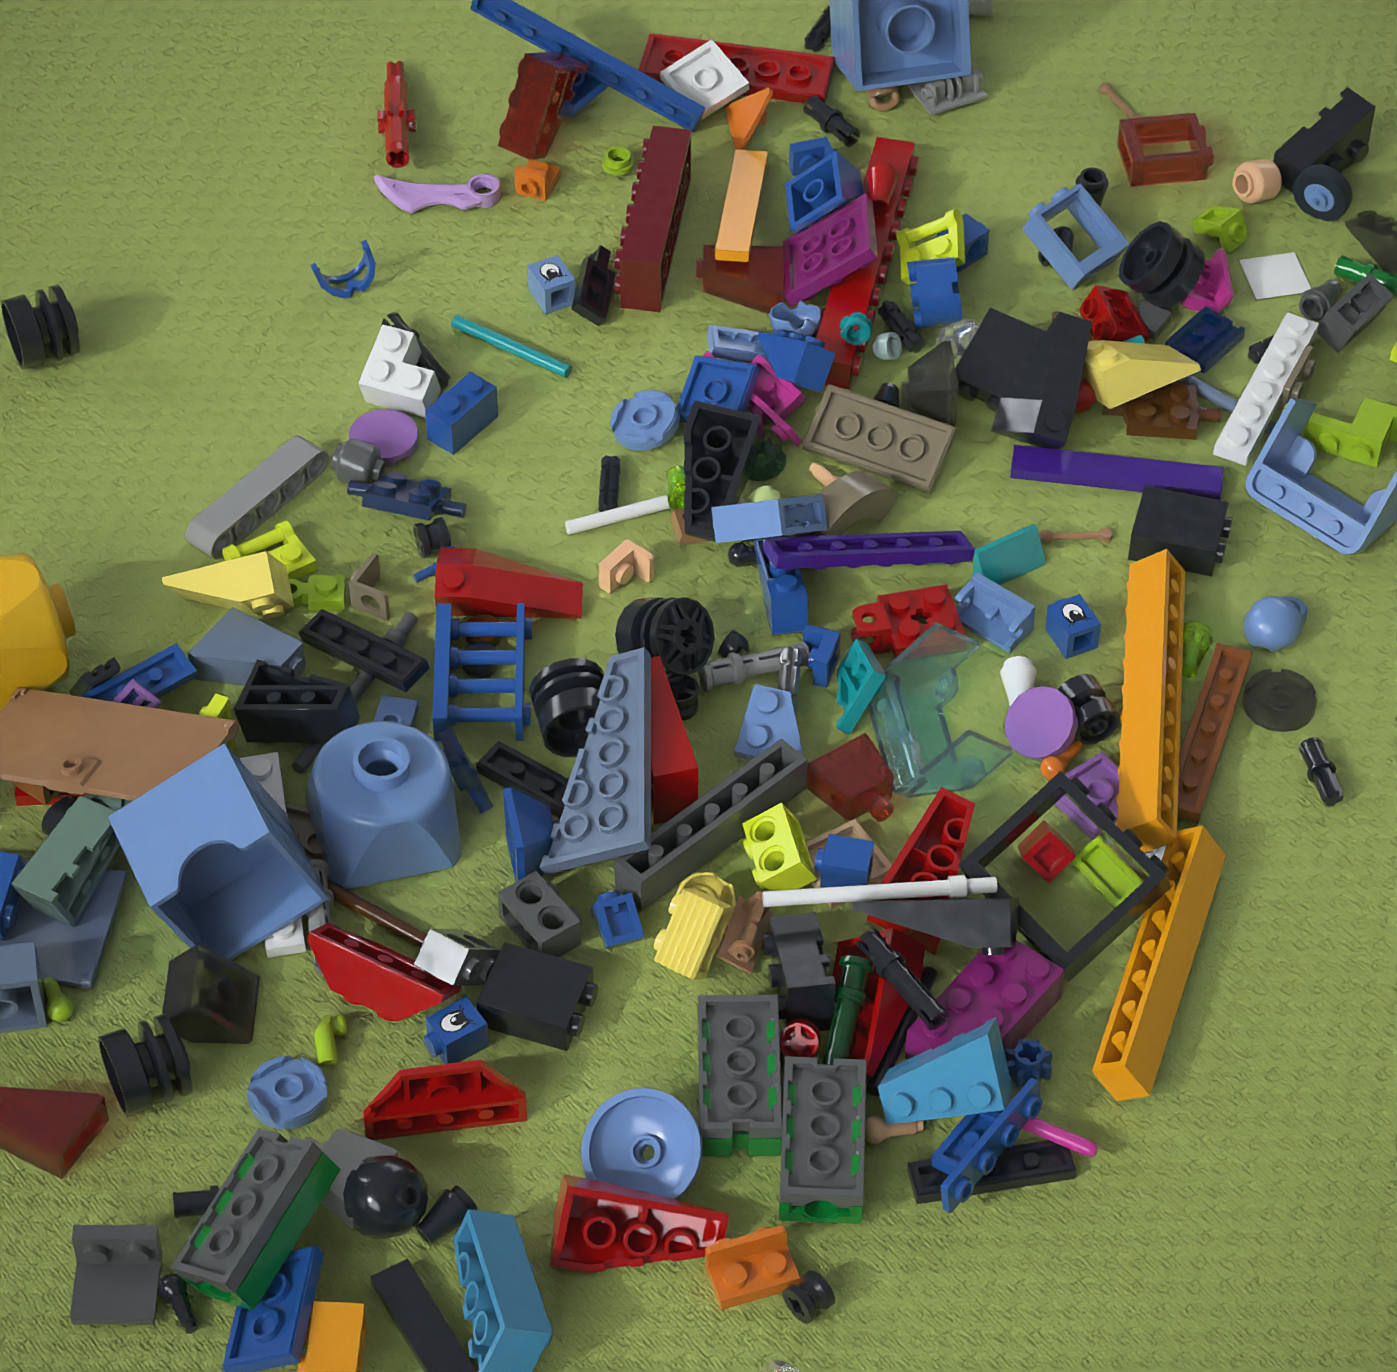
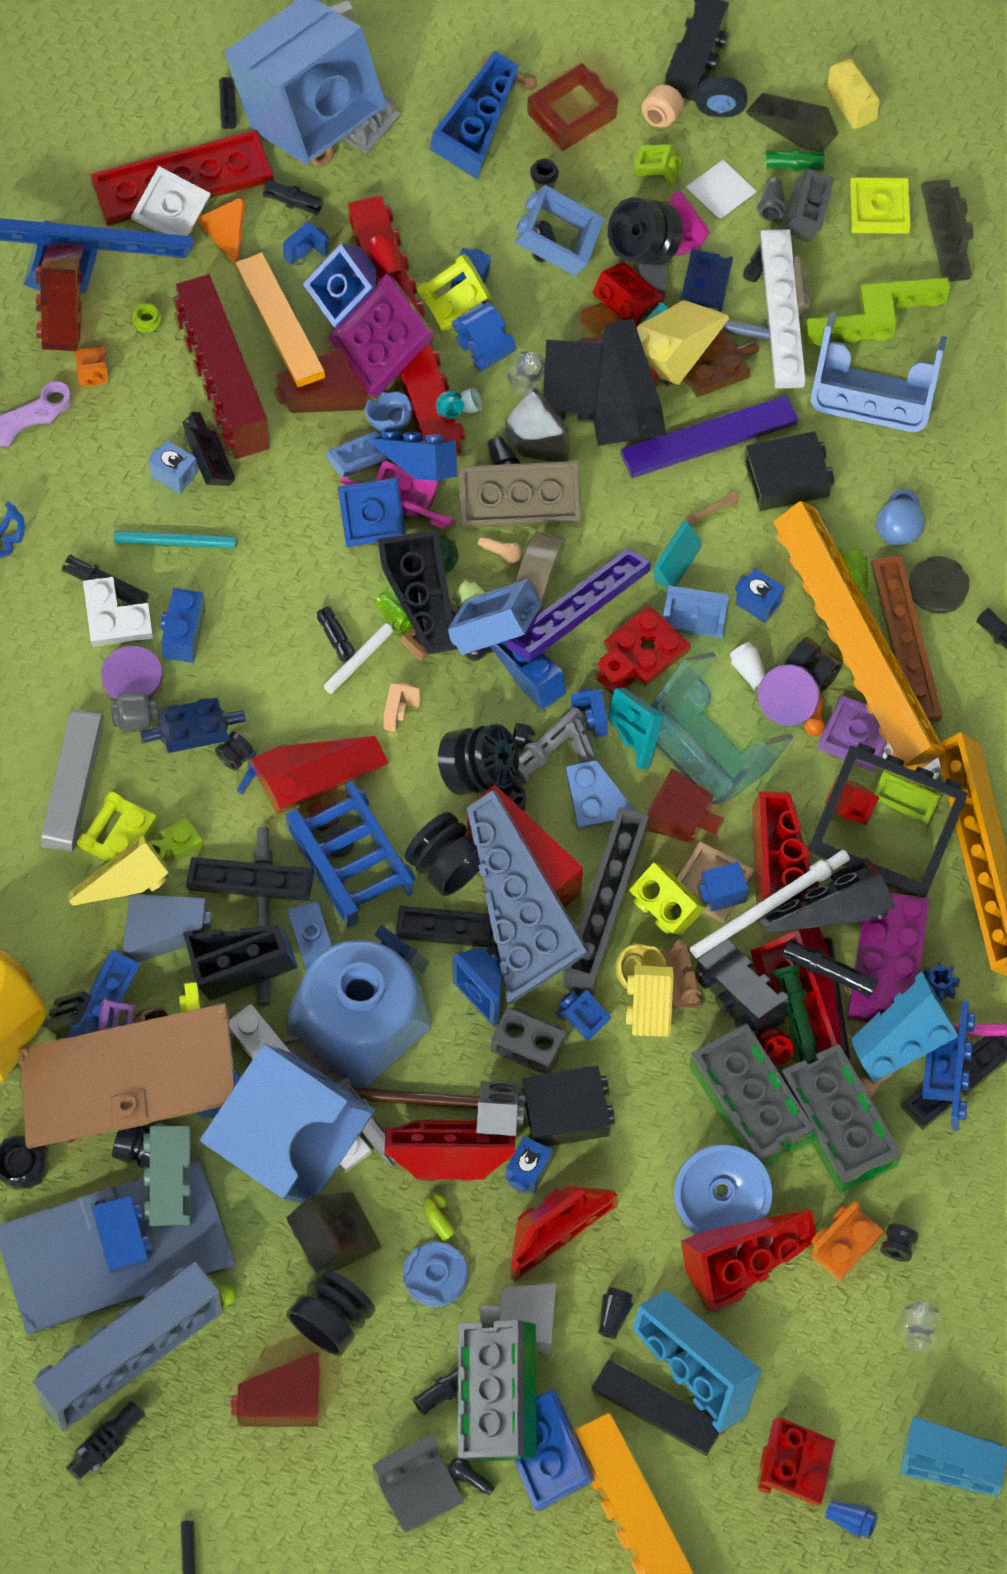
camera: 30 degrees left, 15 degrees up
black cylinder [343,1155,428,1239] -> none
dark tan bracket [349,553,390,621] -> none
medium blue tile [610,390,680,451] -> none
black axle [878,300,925,353] -> none
none -> blue wedge [429,51,519,180]

